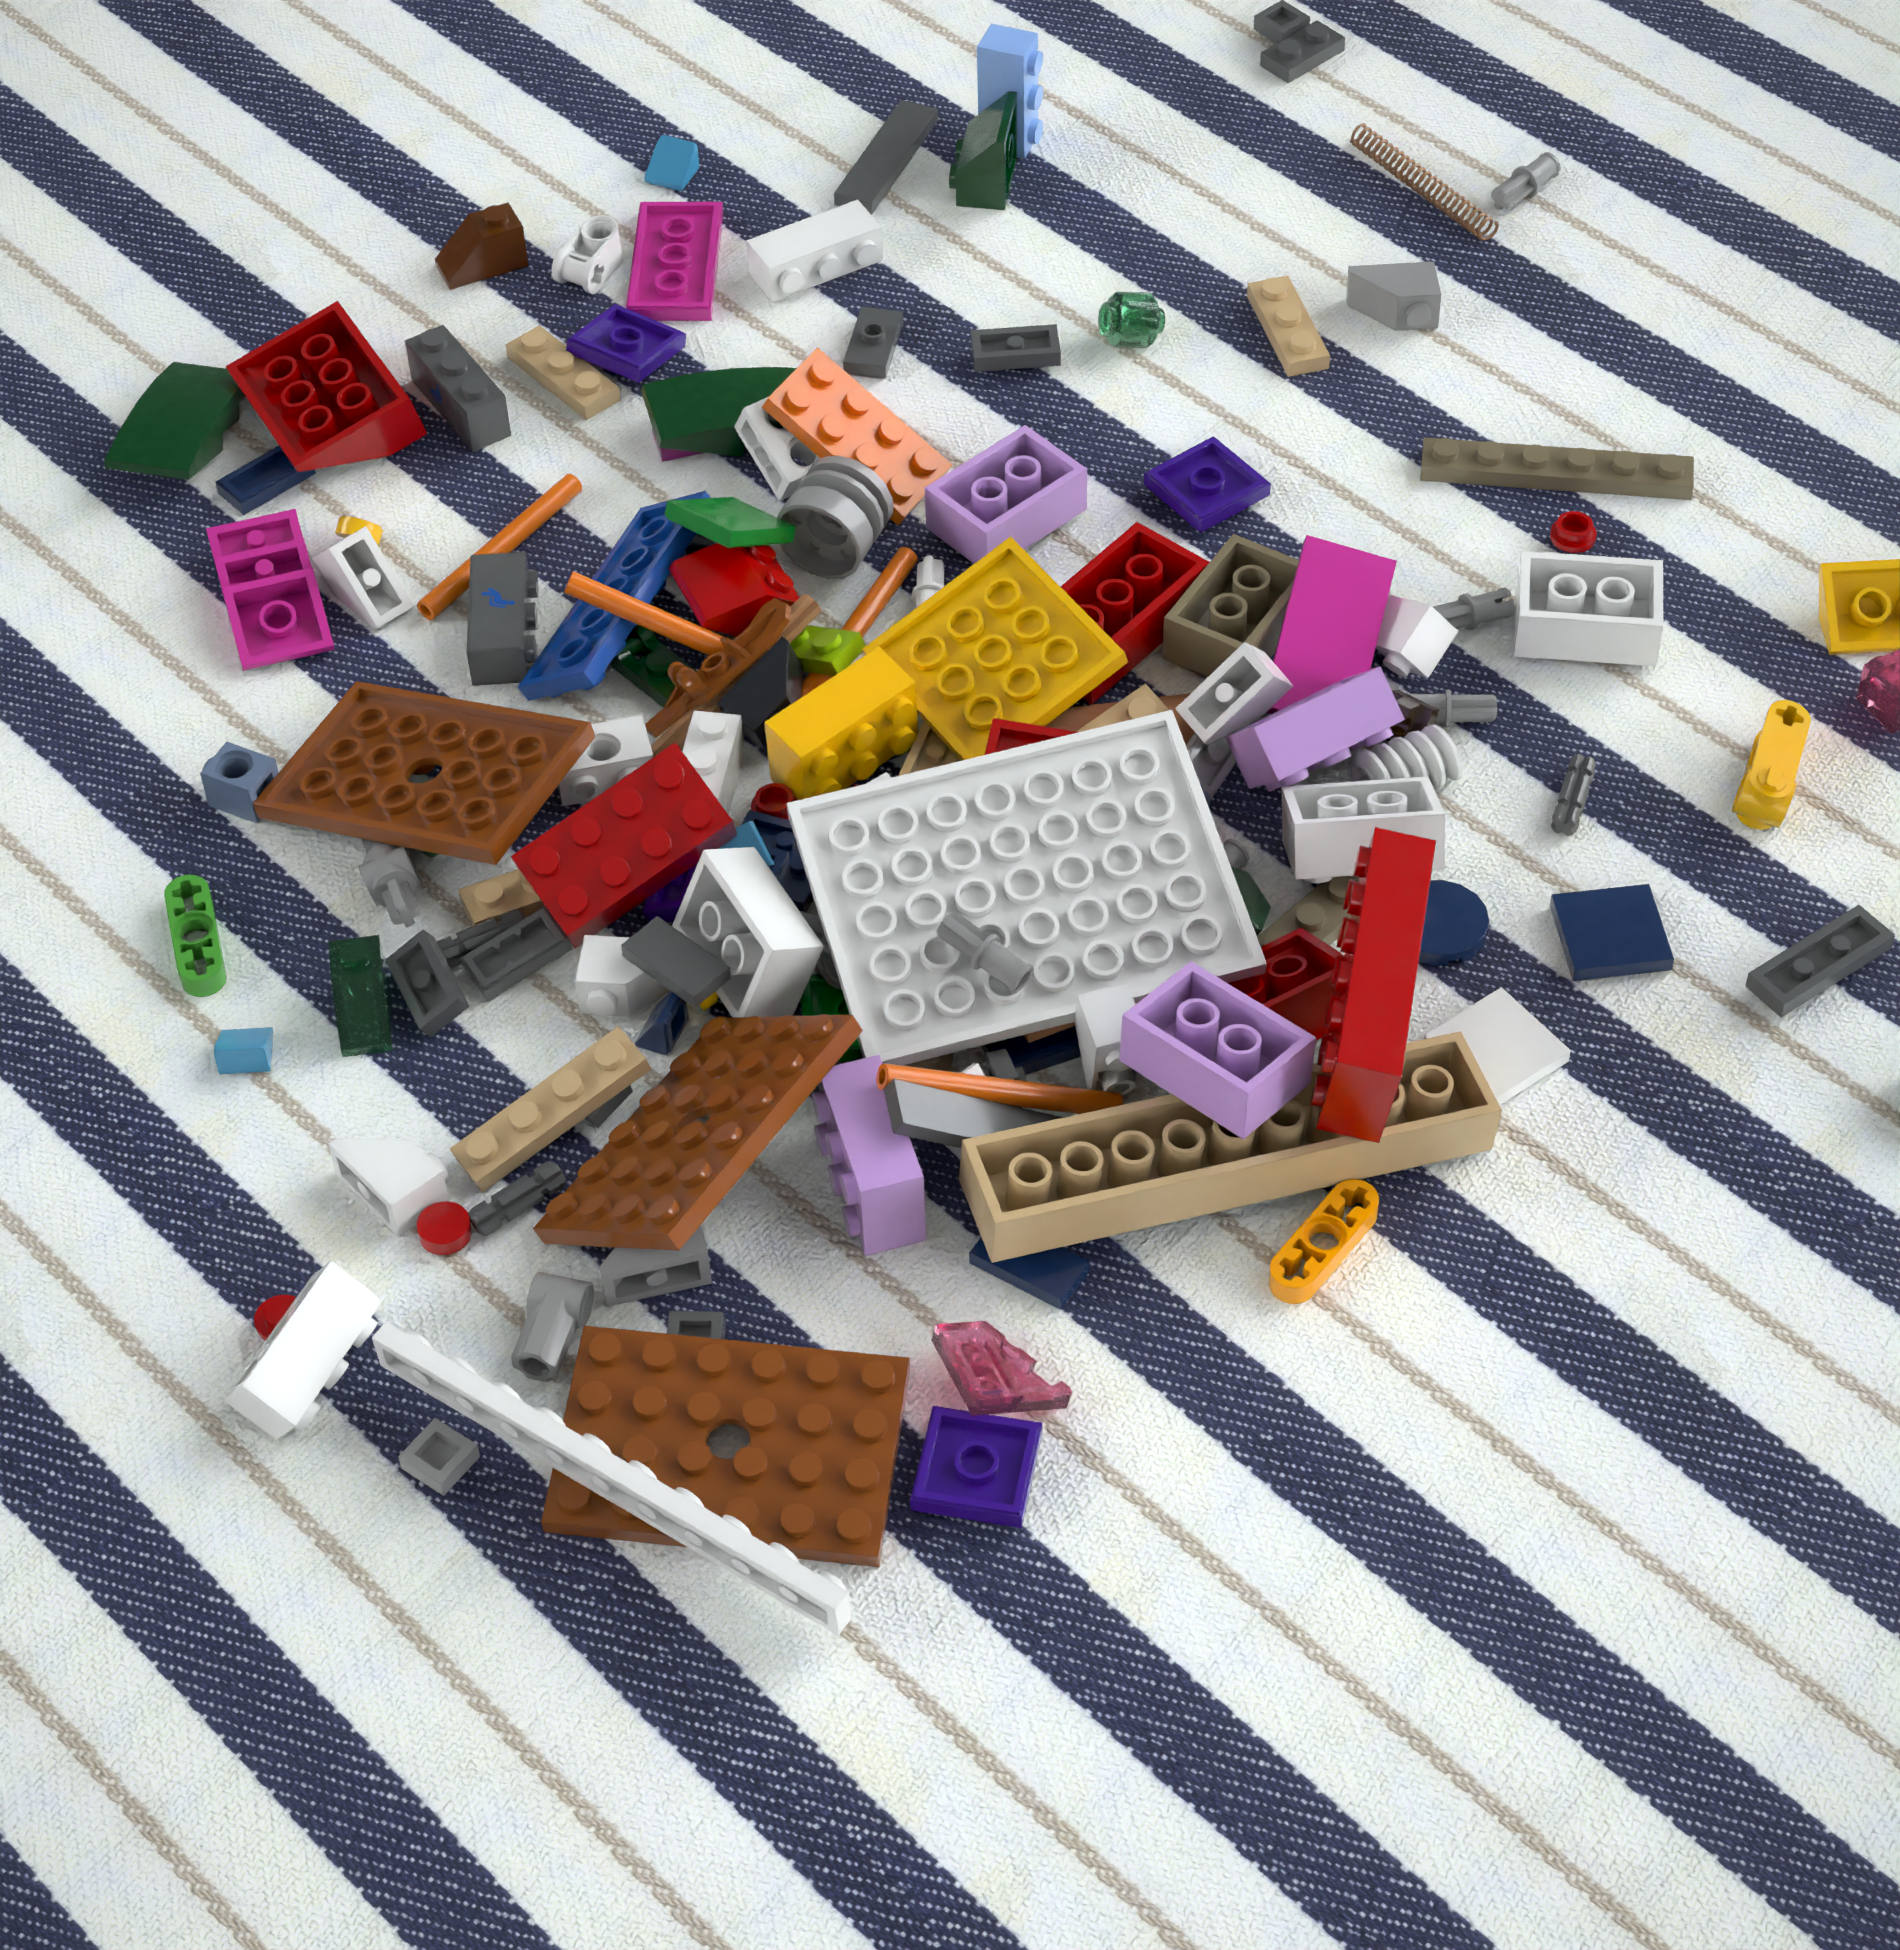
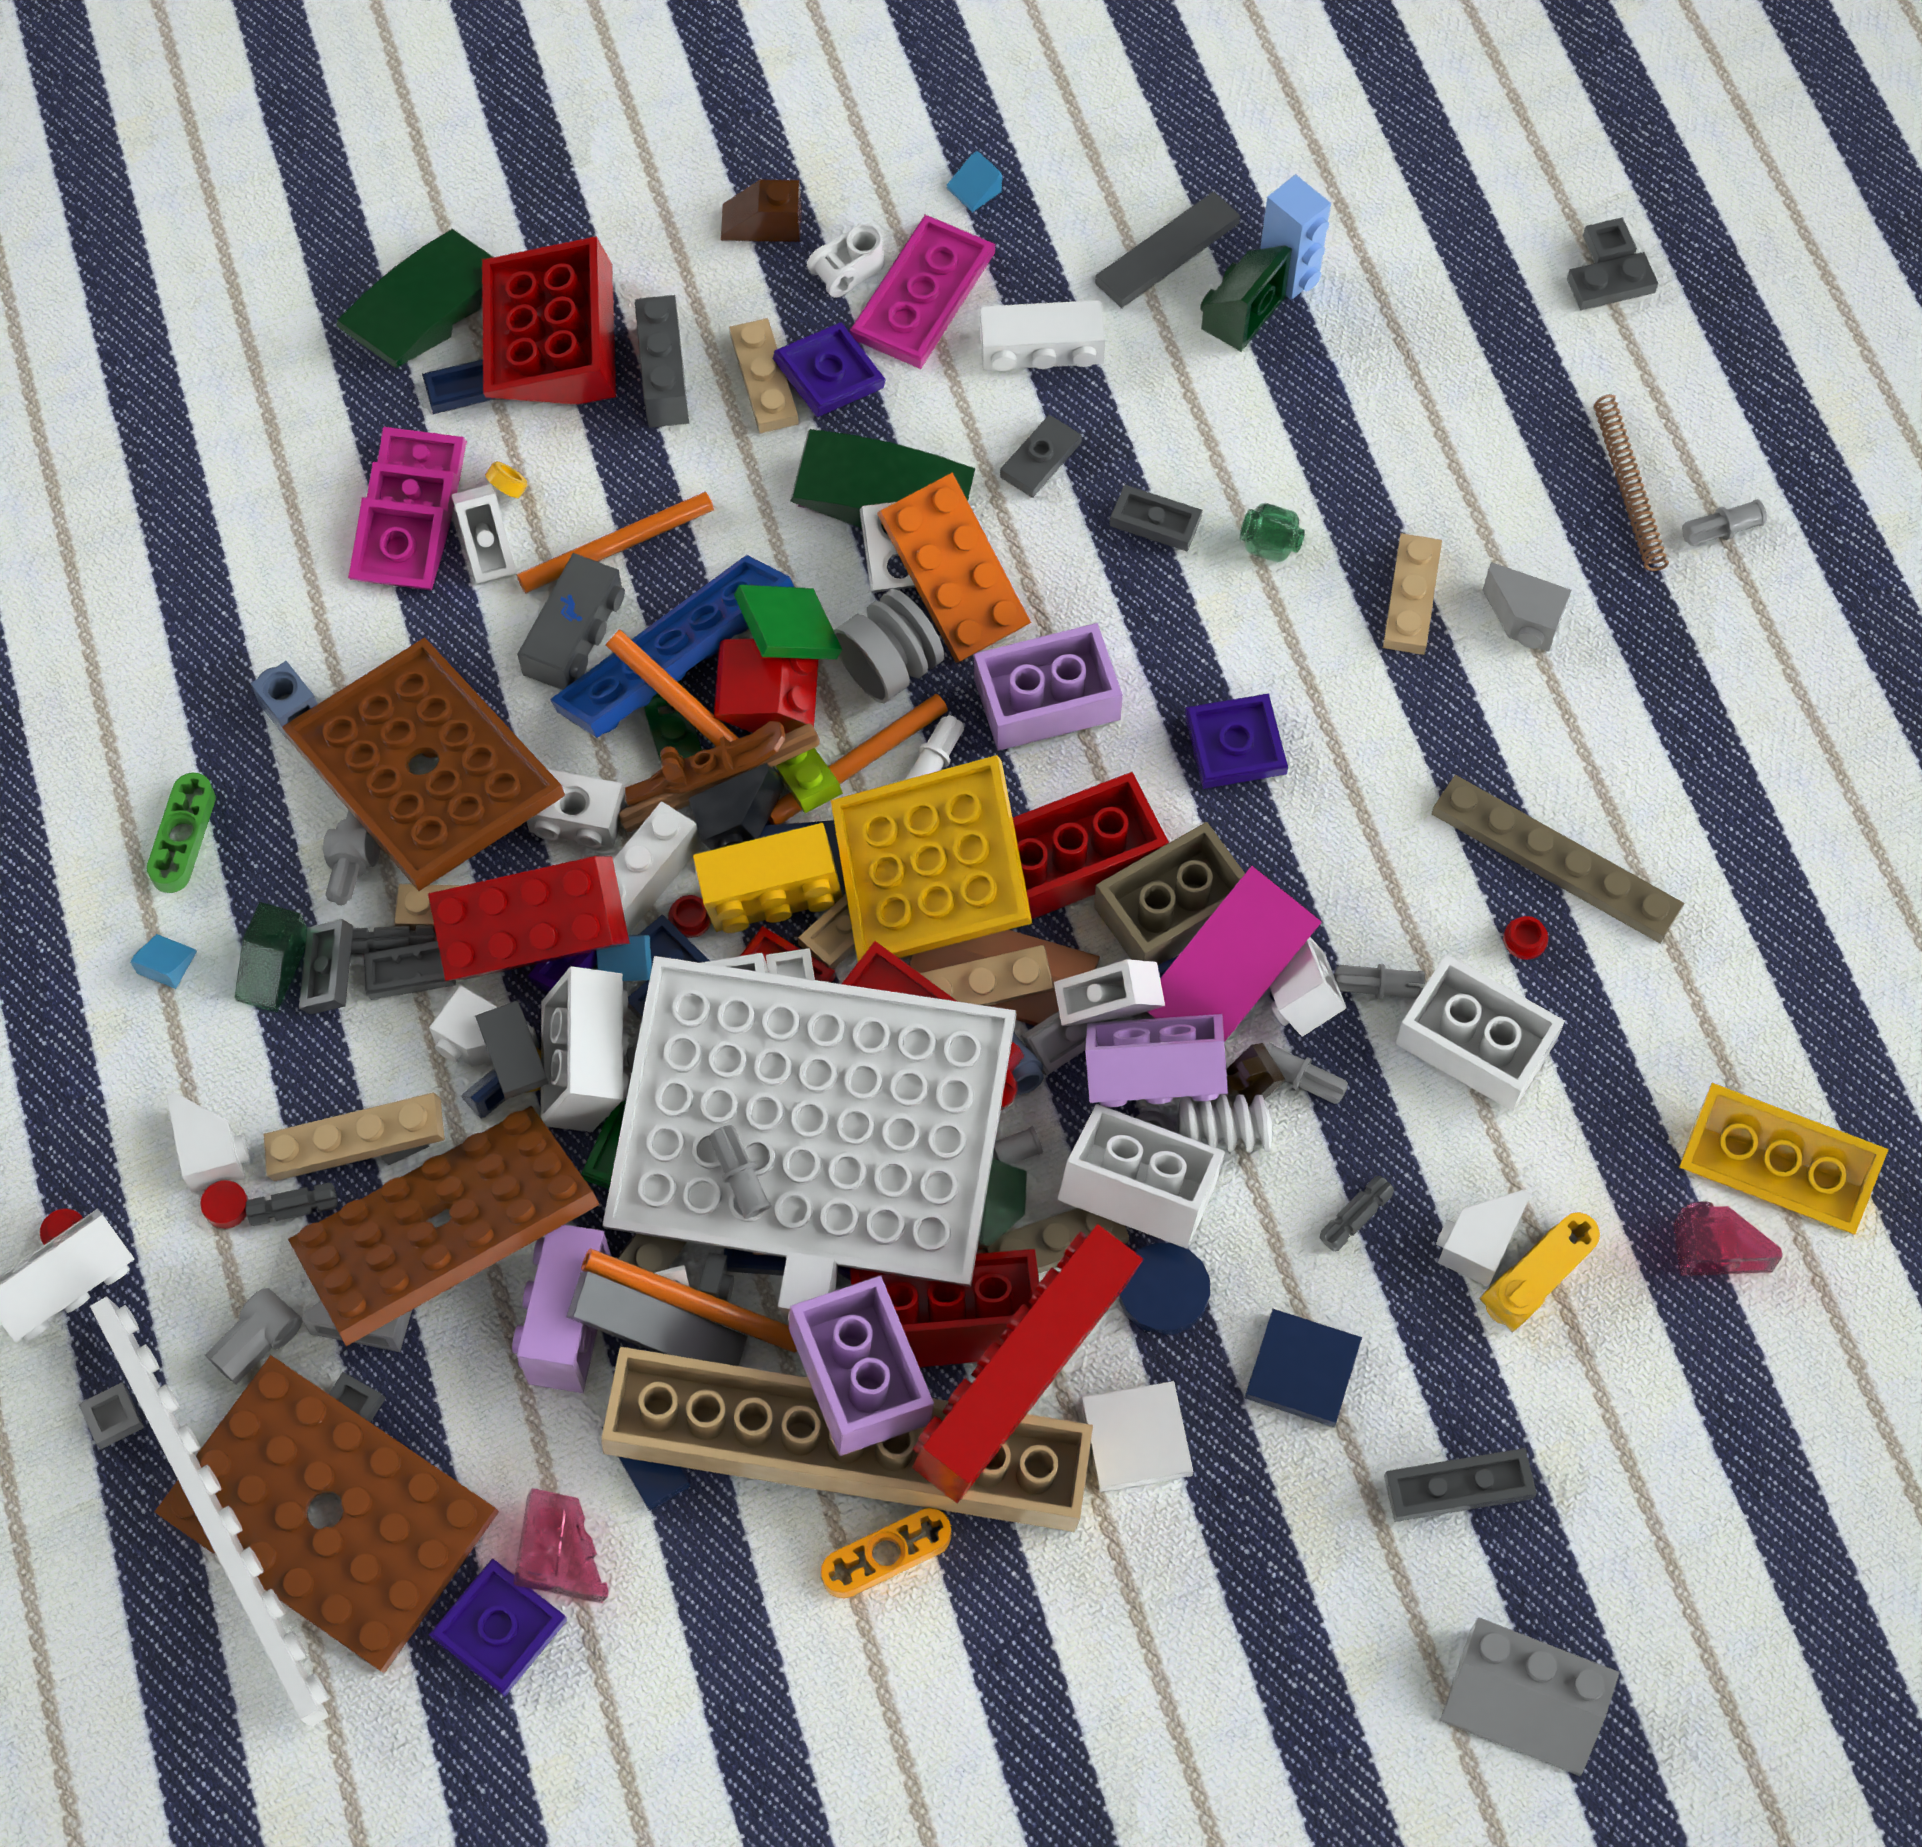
camera: 25 degrees right, 15 degrees up
none -> white slope [1436,1190,1531,1287]

